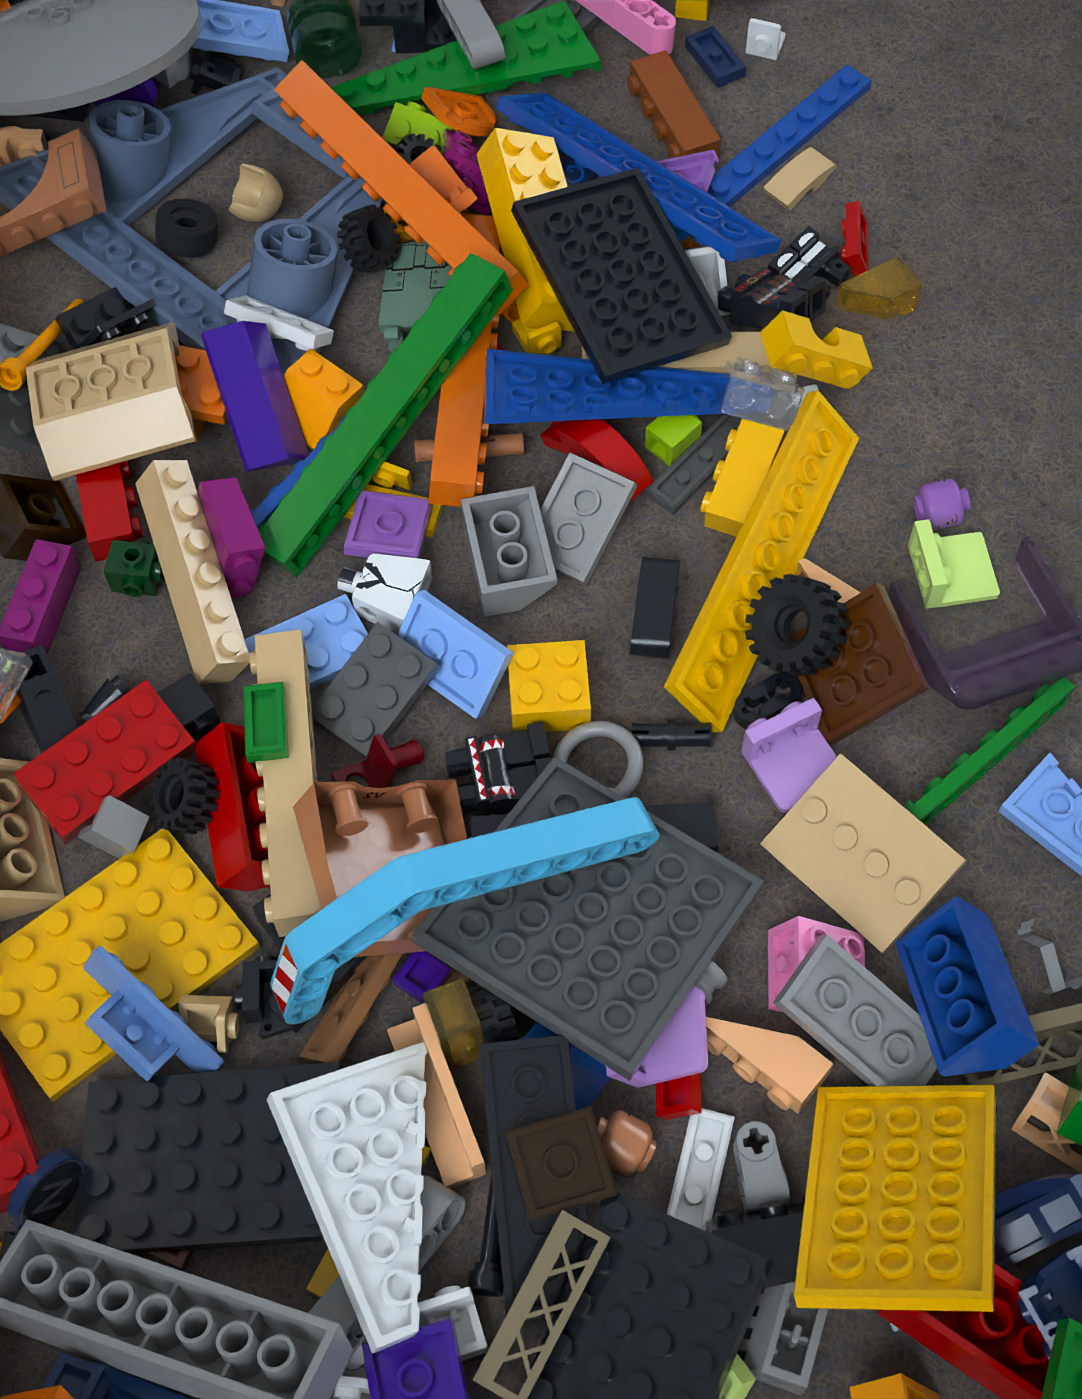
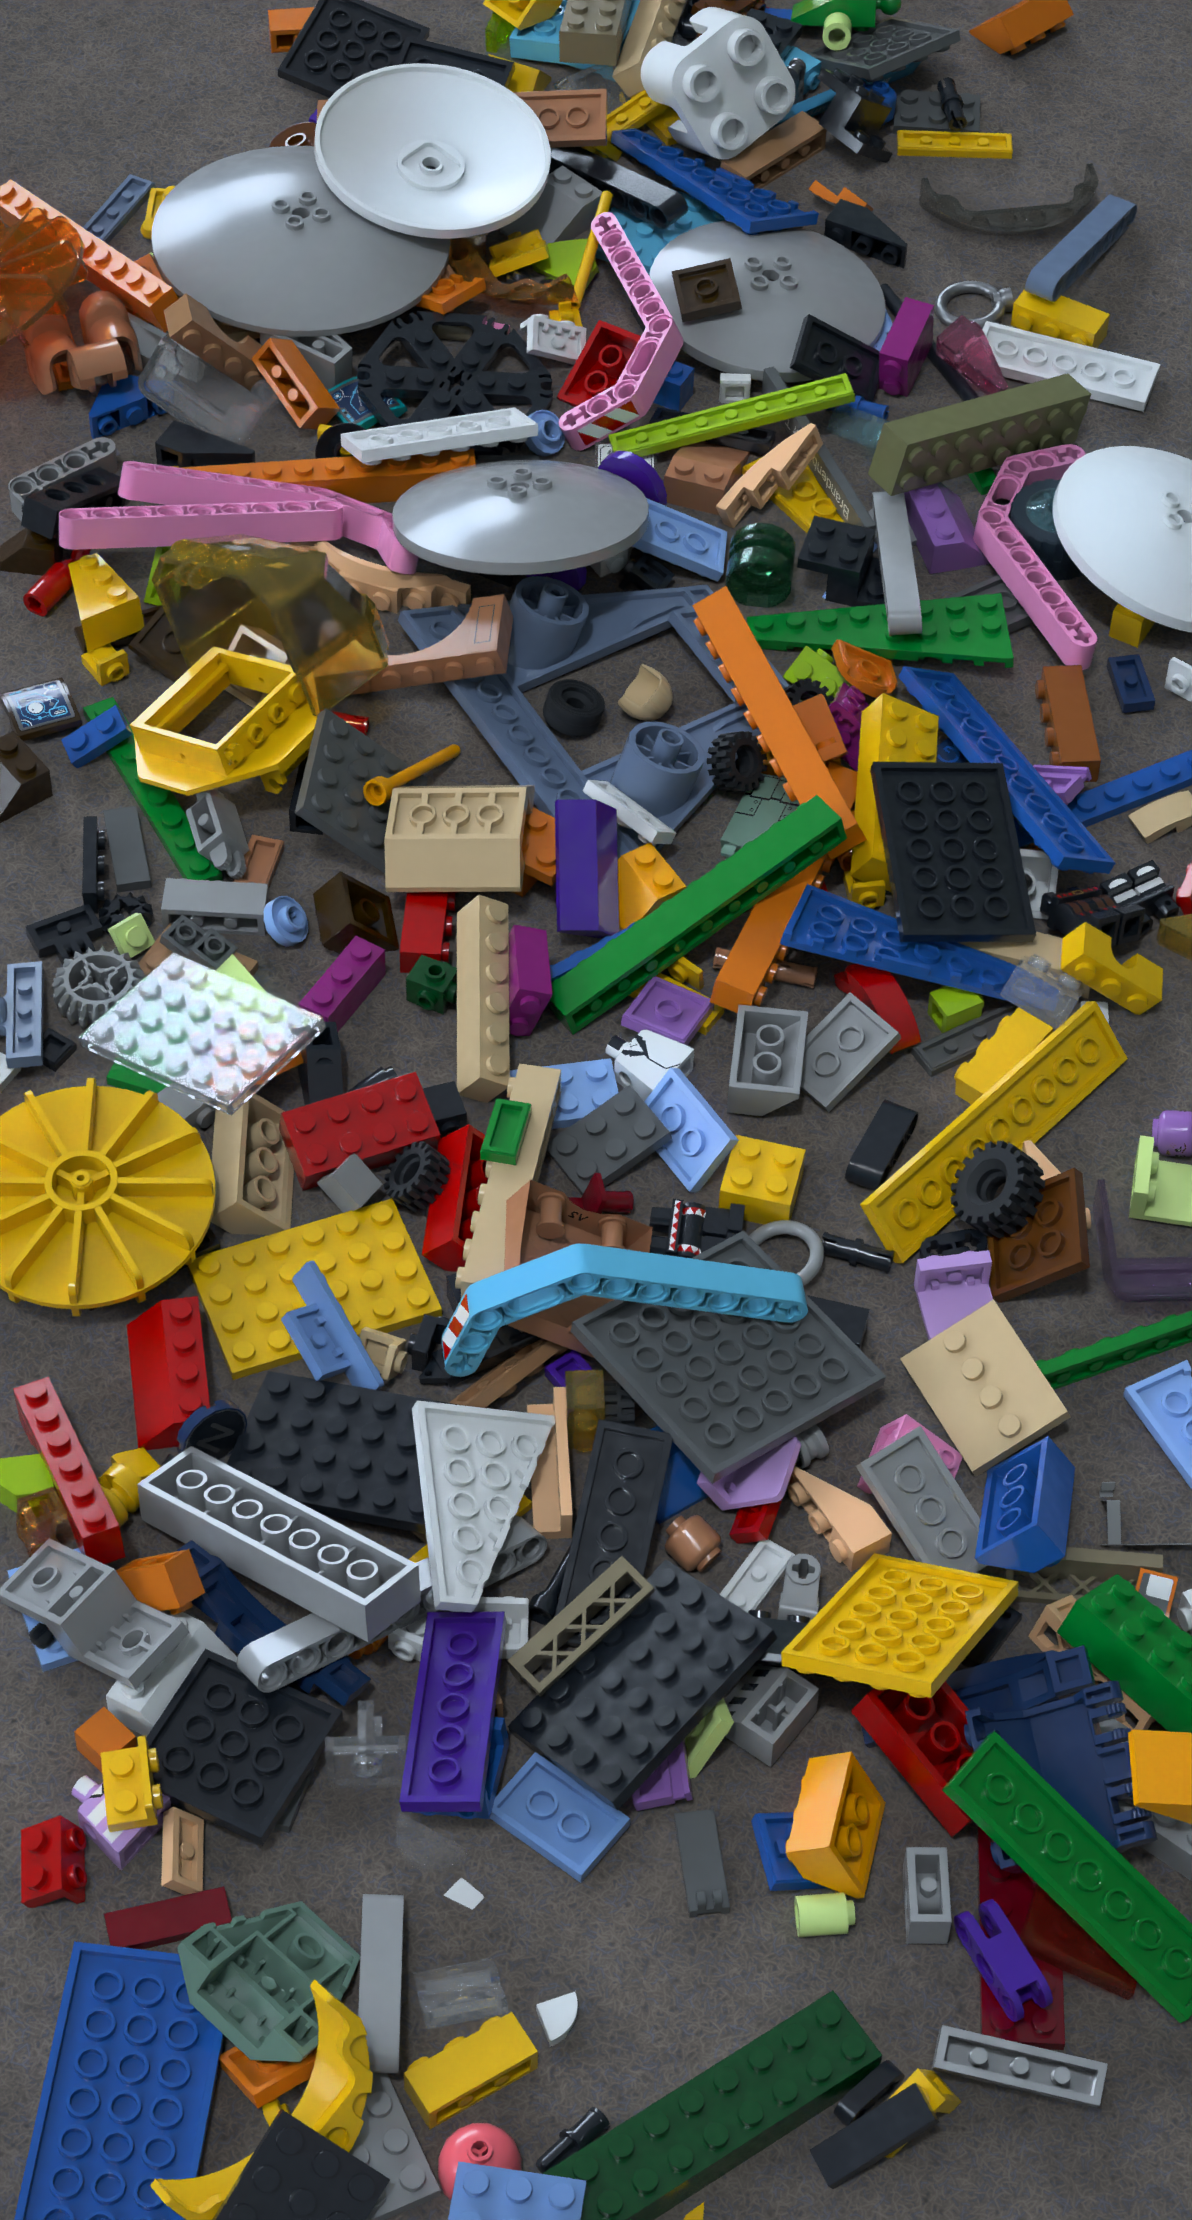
camera: 15 degrees right, 10 degrees down
black bracket [55,287,157,349] -> none
dark brown plate [504,1106,617,1221] -> none

